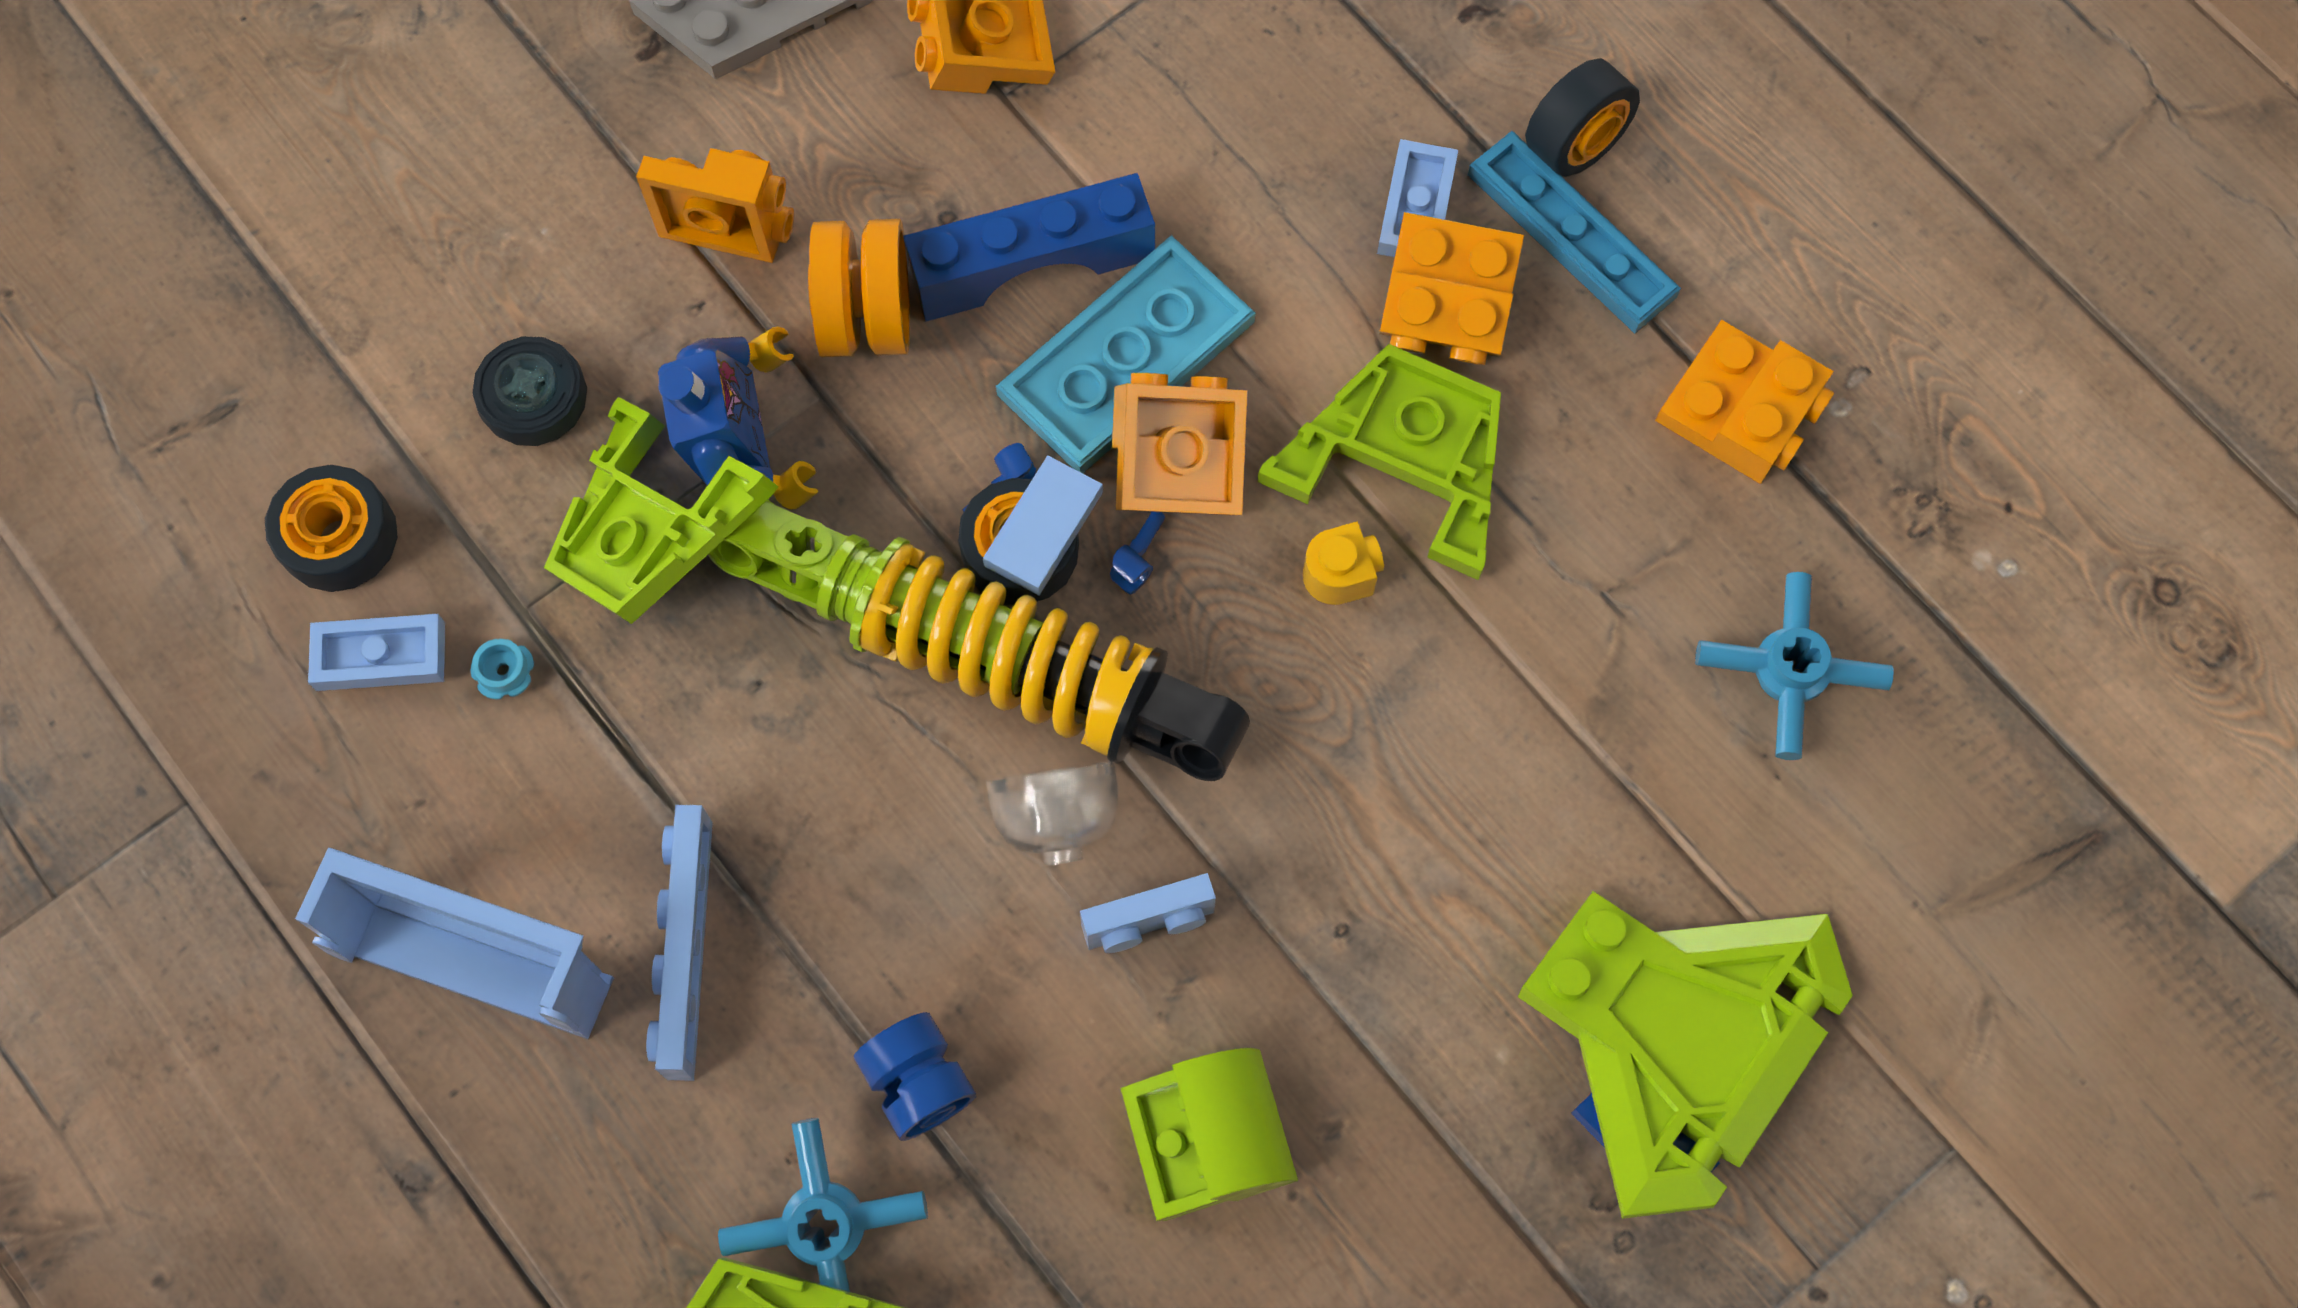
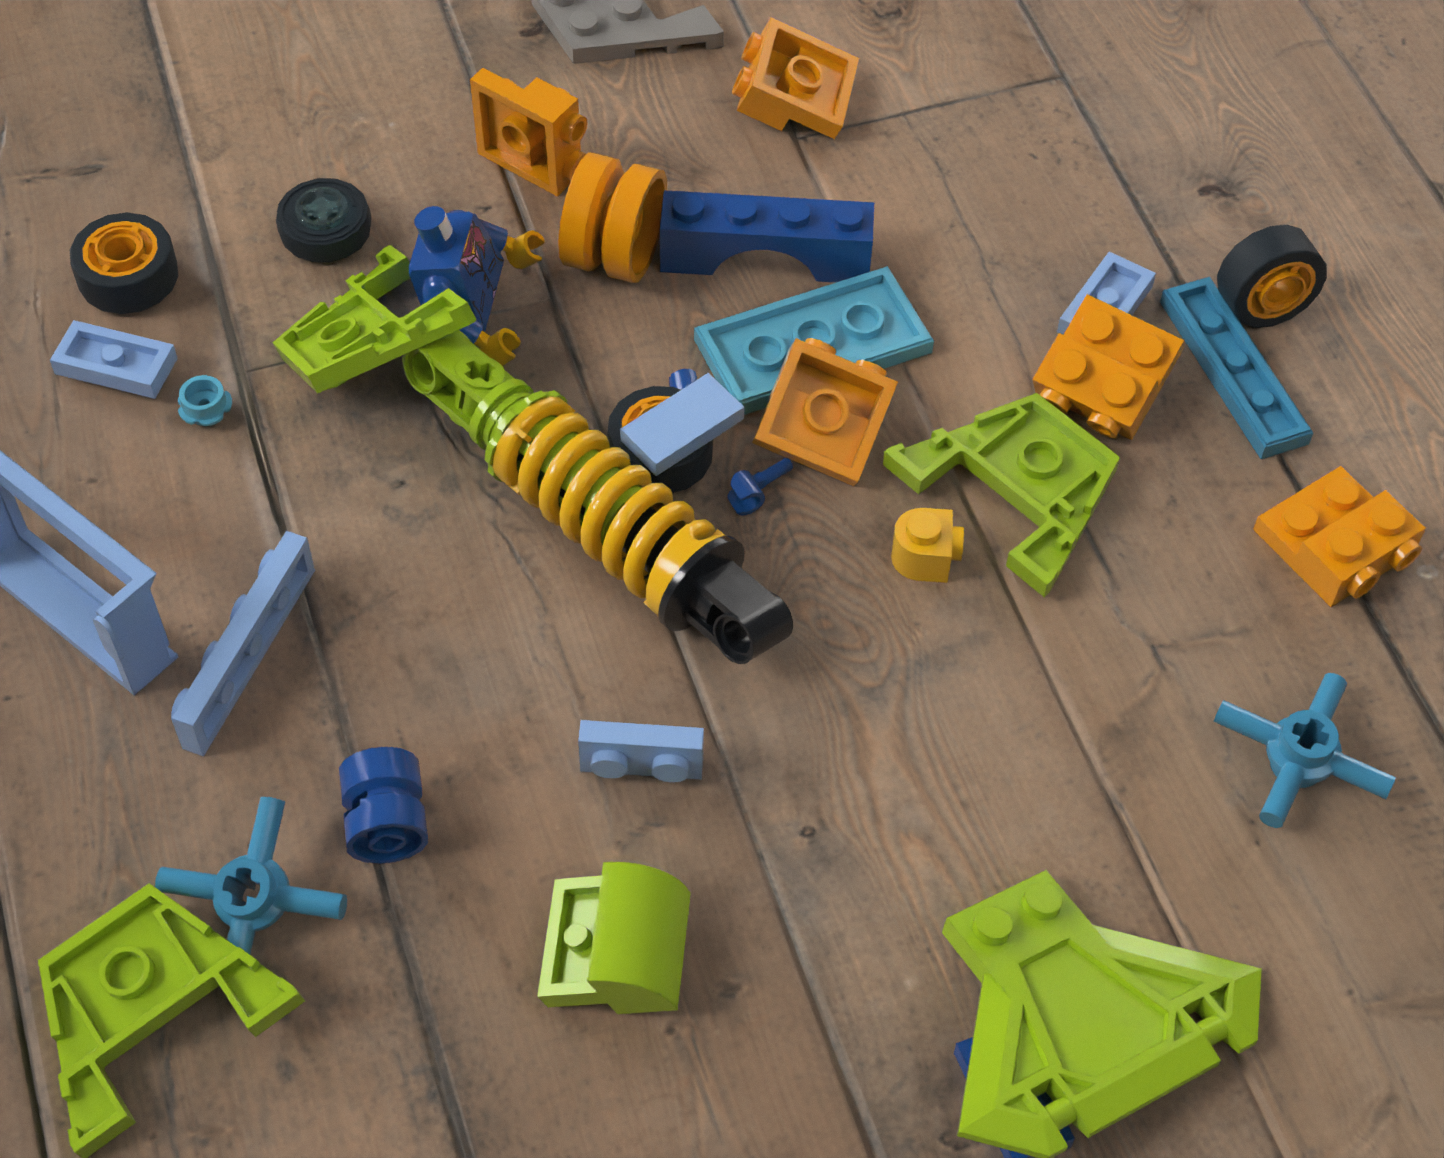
camera: 20 degrees right, 15 degrees down
clear cylinder [986,761,1118,865] -> none

